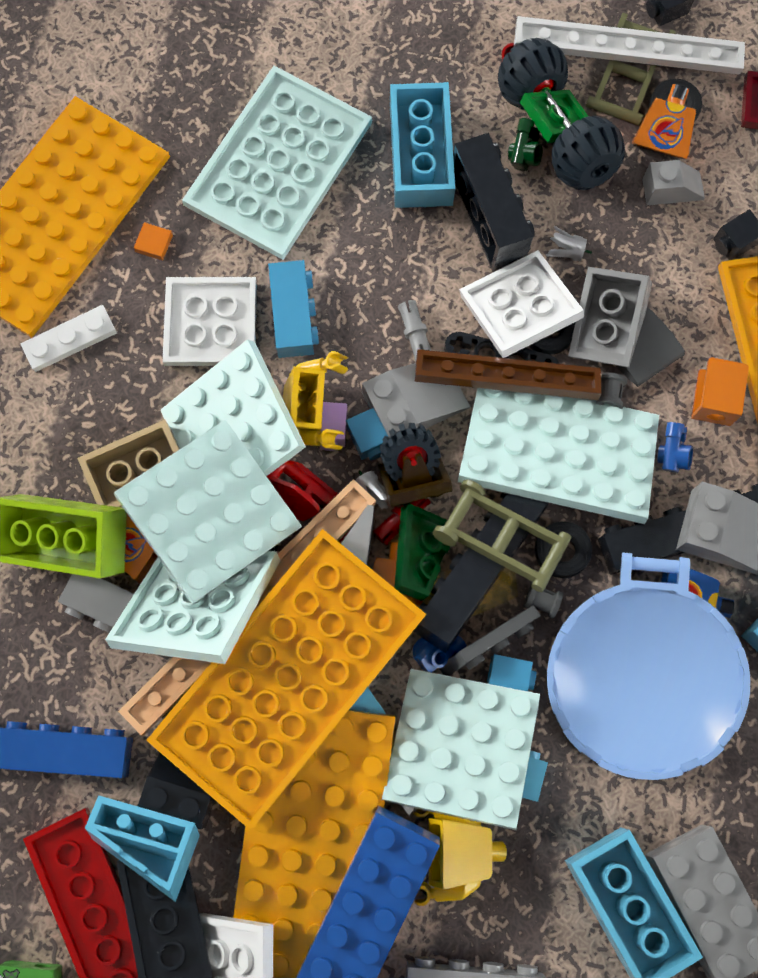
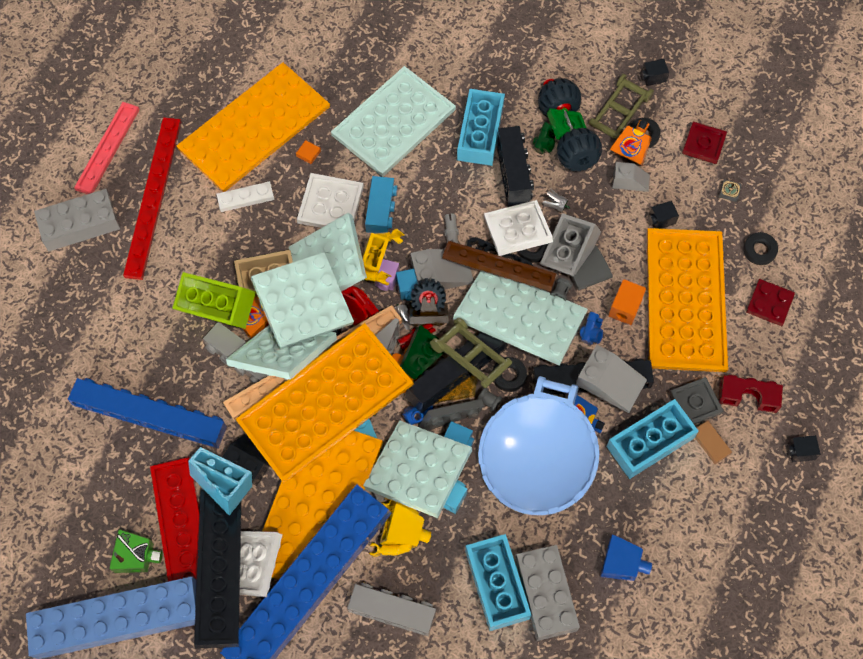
camera: 15 degrees right, 10 degrees down
white plate [514,16,745,75] -> none

